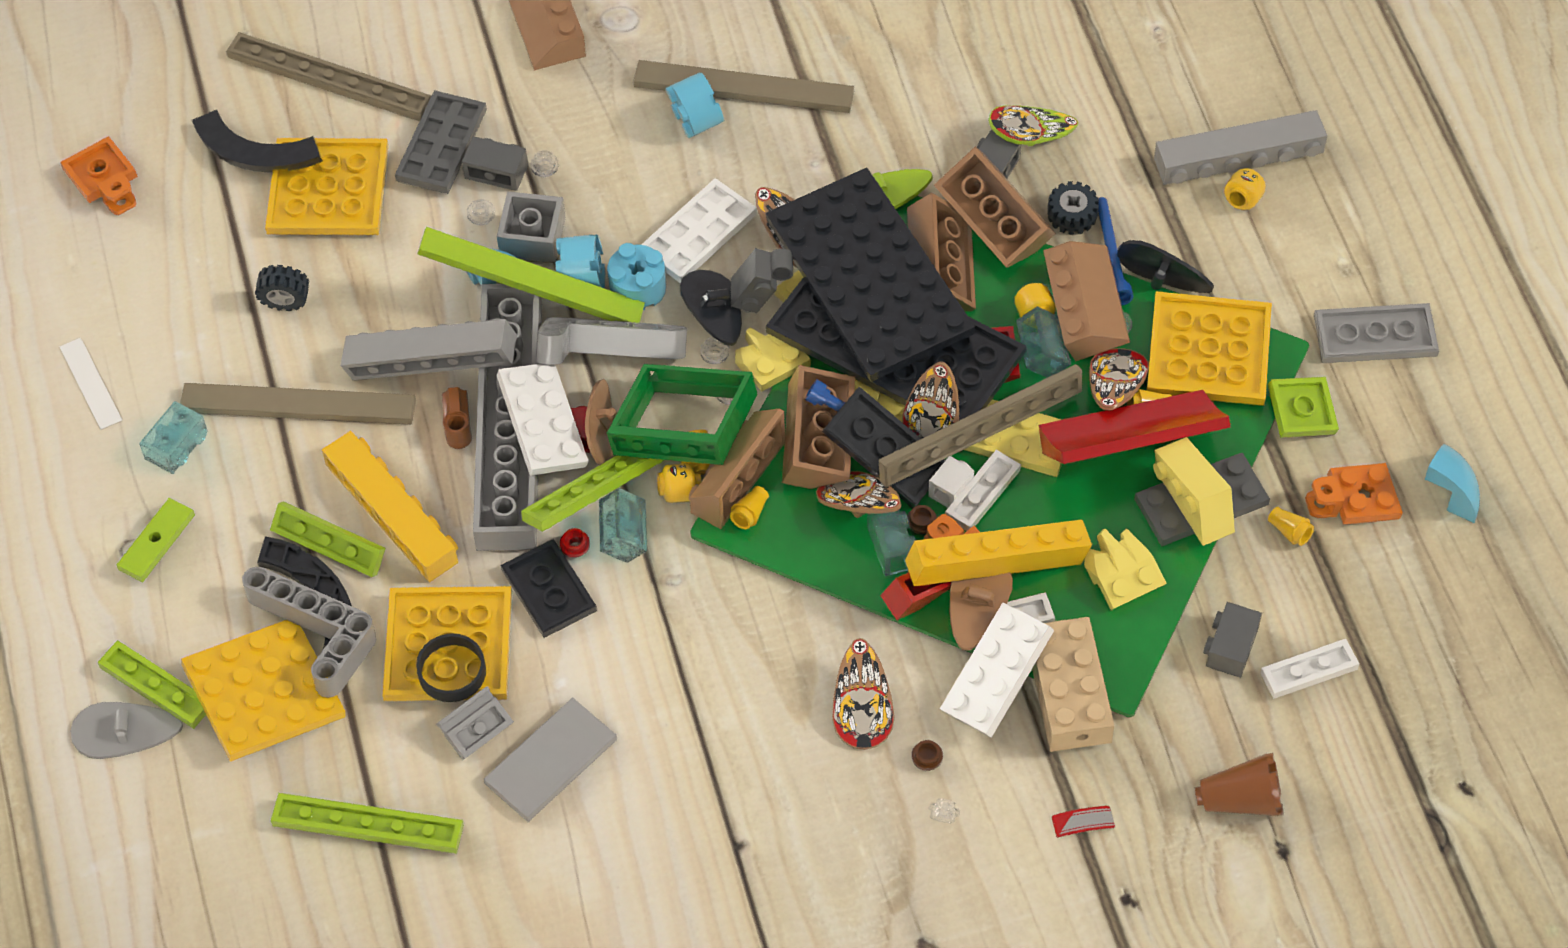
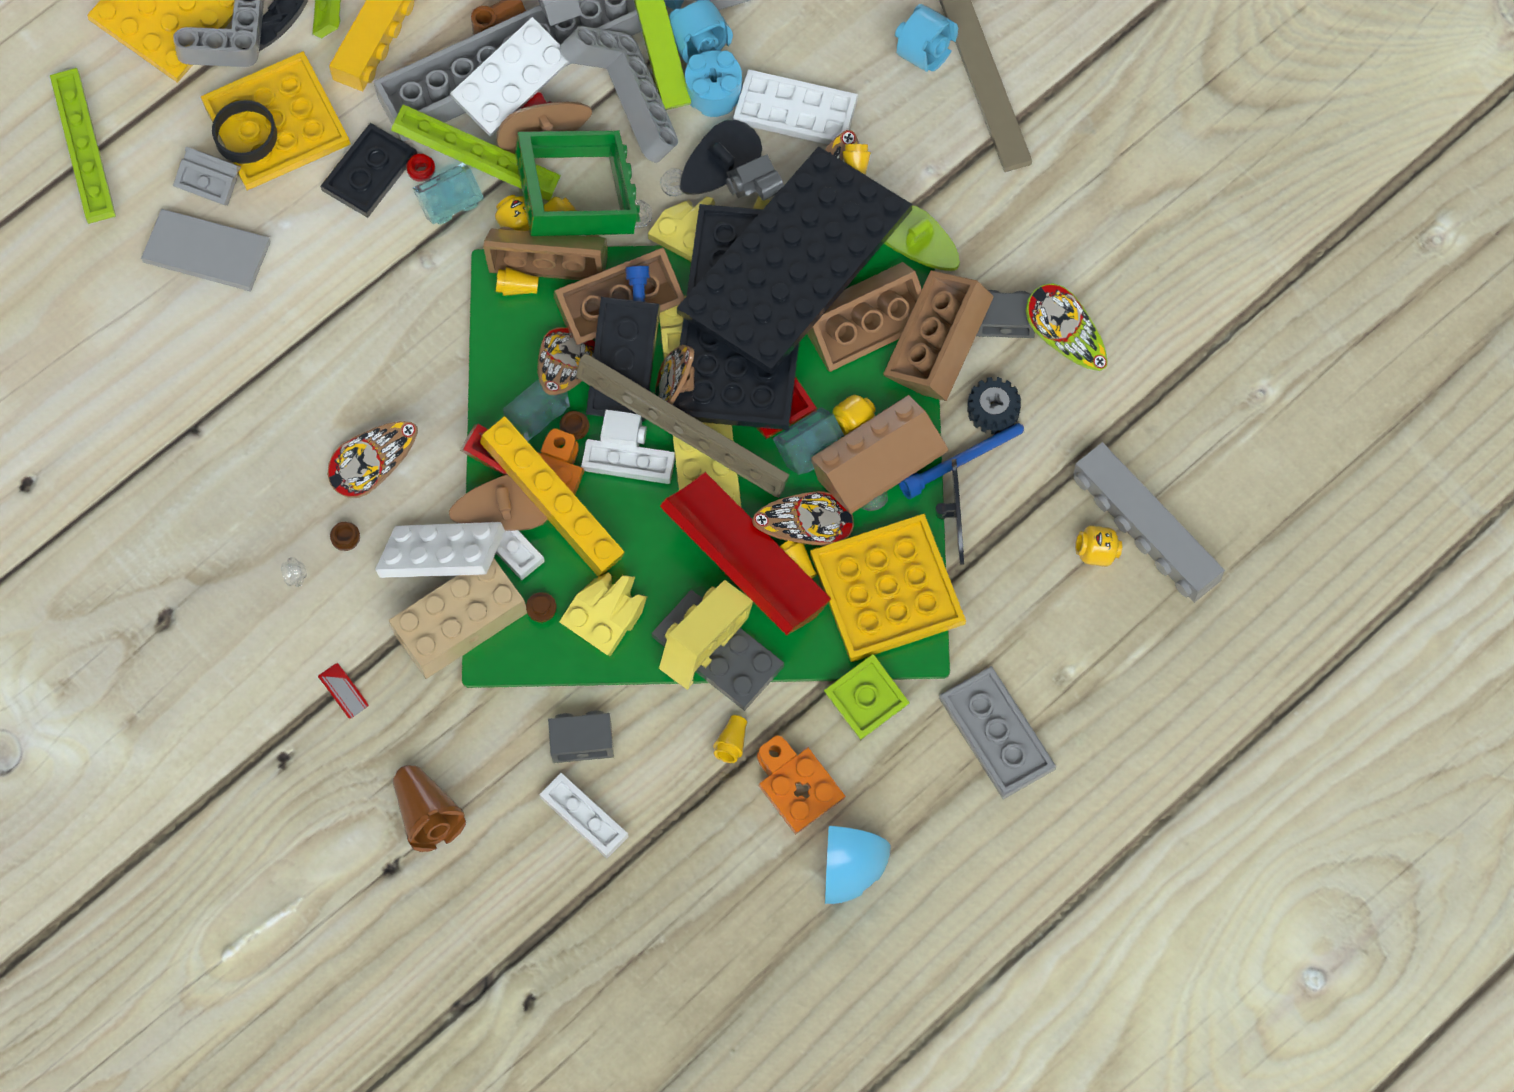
camera: 65 degrees right, 10 degrees up
none -> reddish brown plate [526,592,557,622]
none -> yellow cone [842,144,871,175]

